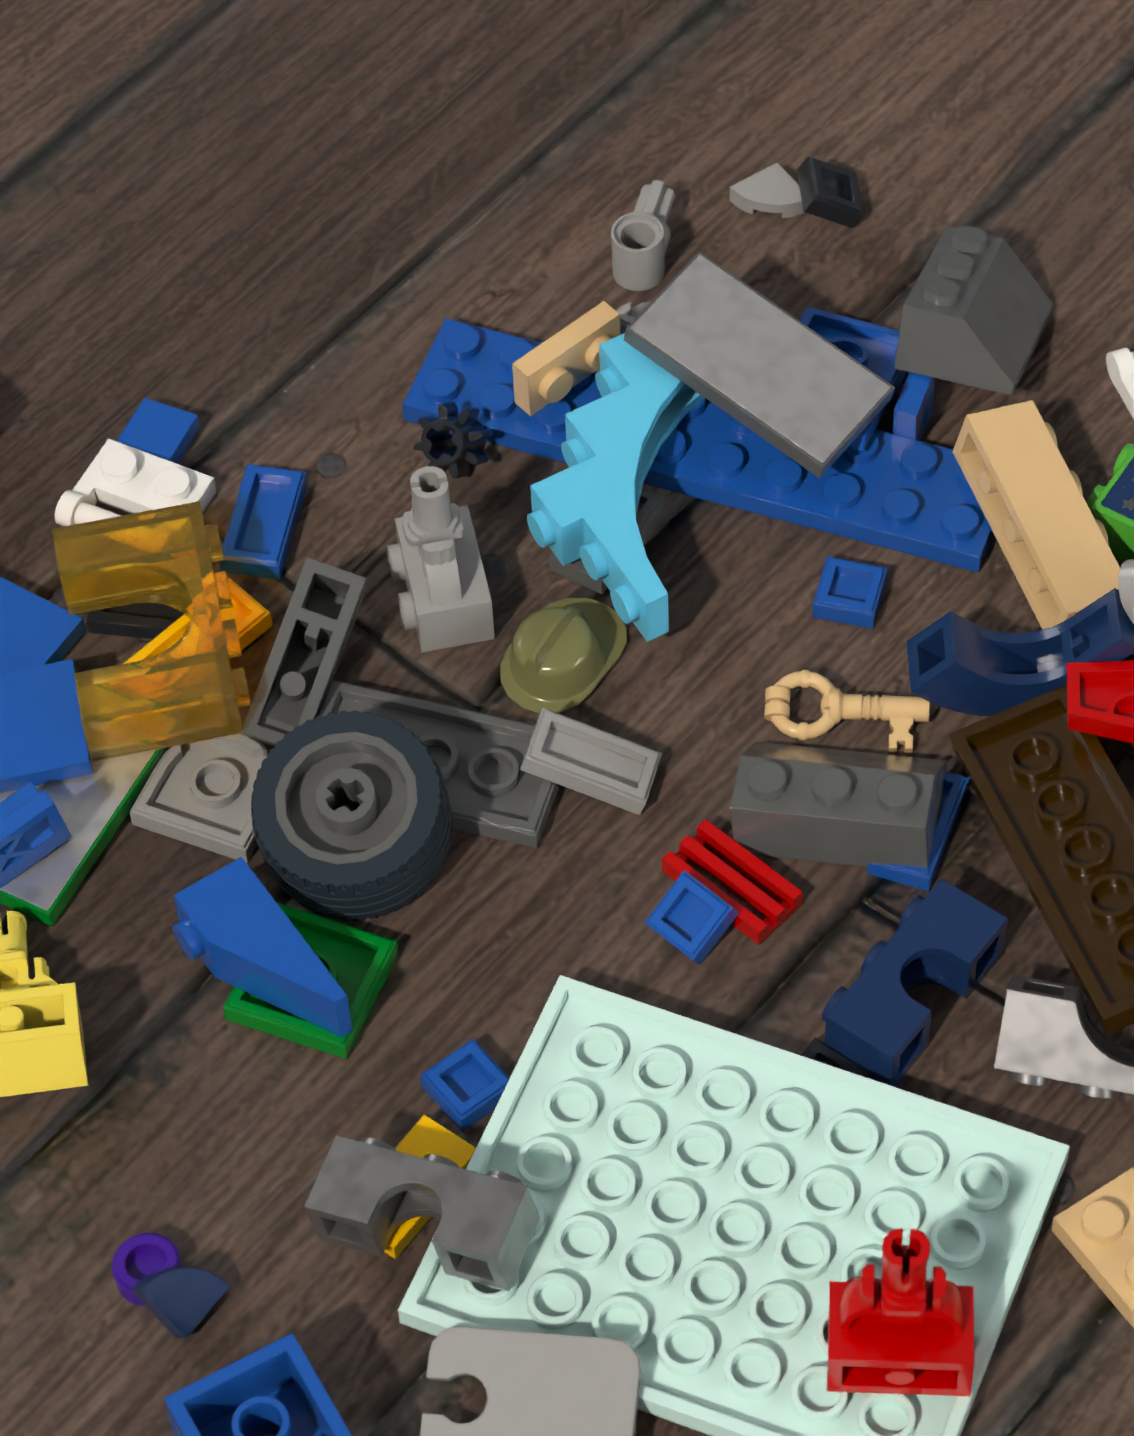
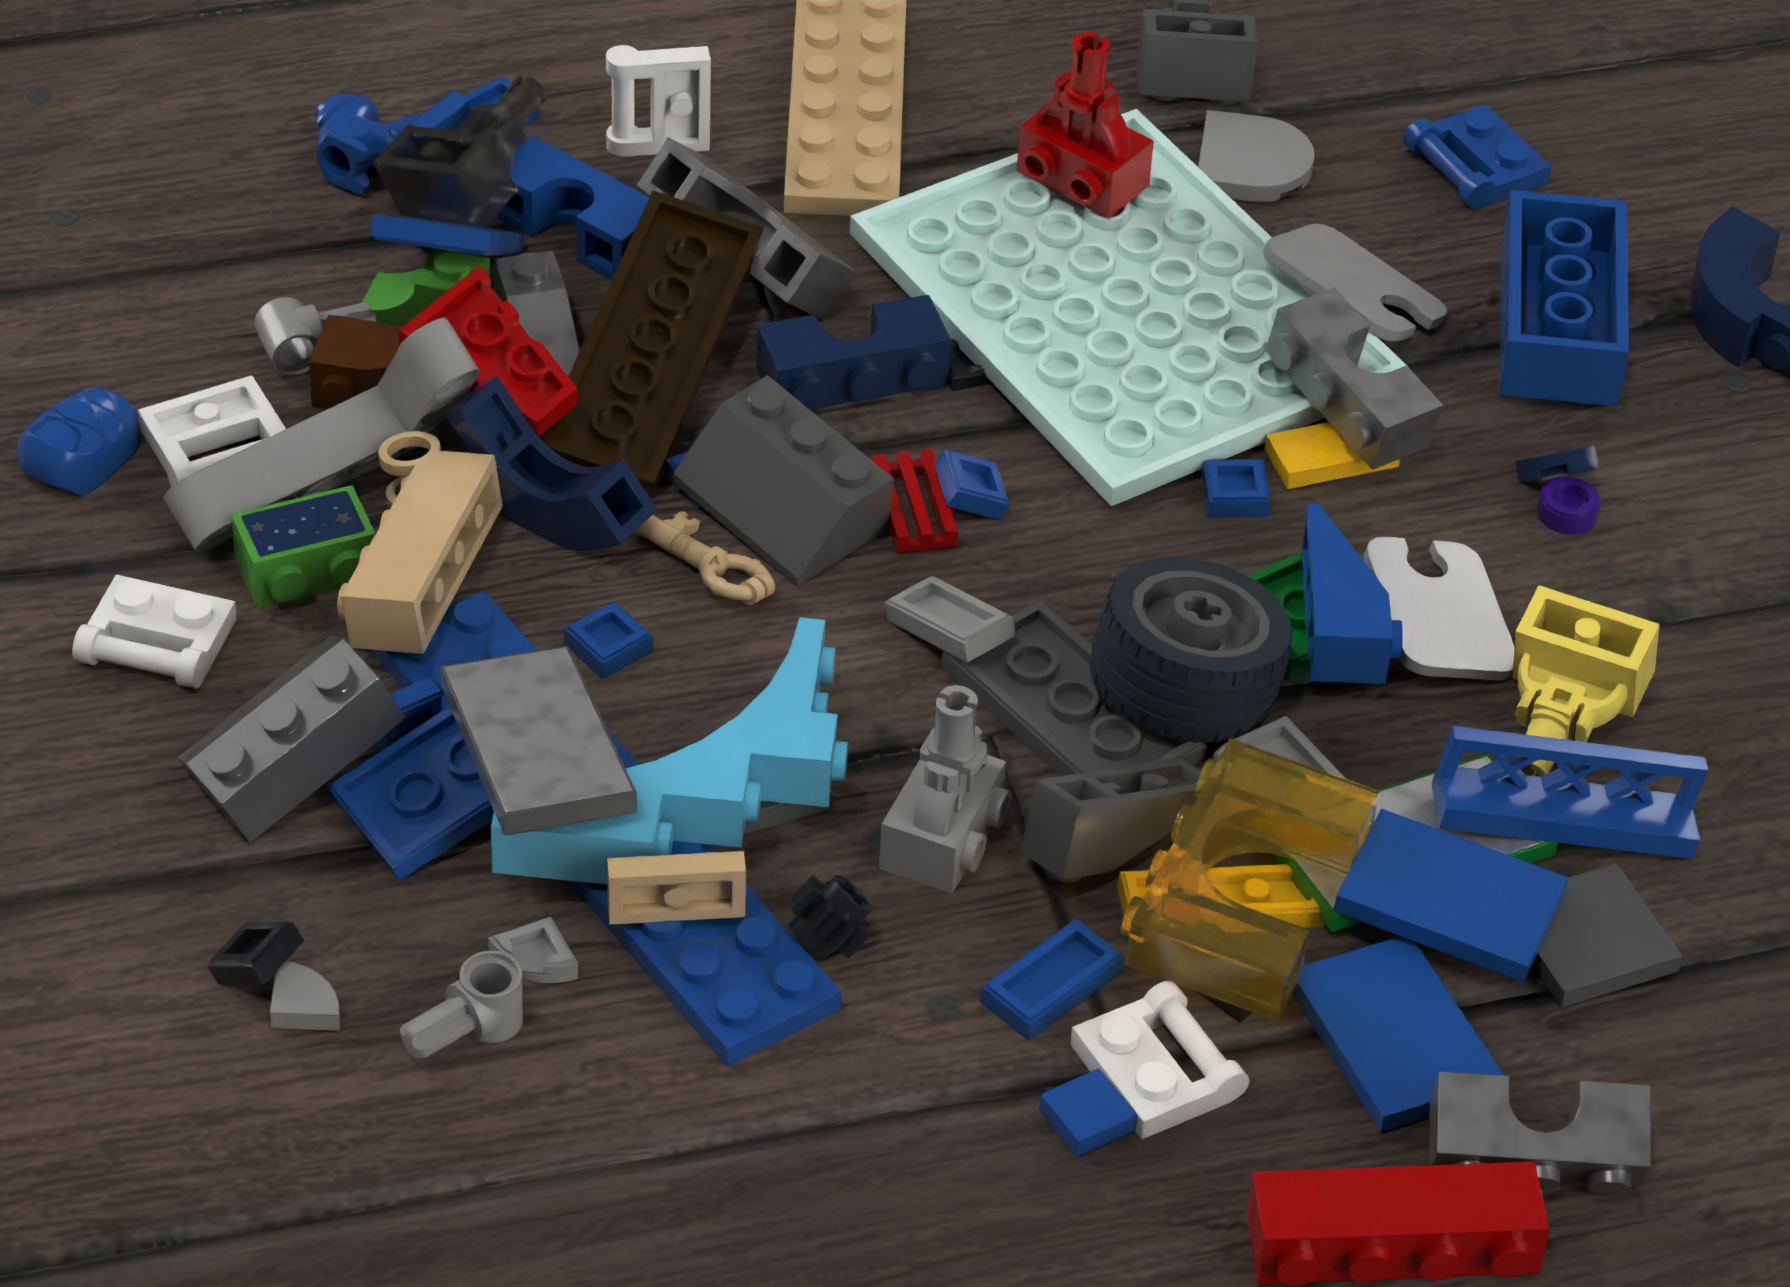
camera: 150 degrees left, 10 degrees down
olive piece [500,598,627,714] -> none
none -> piece [1363,537,1515,681]

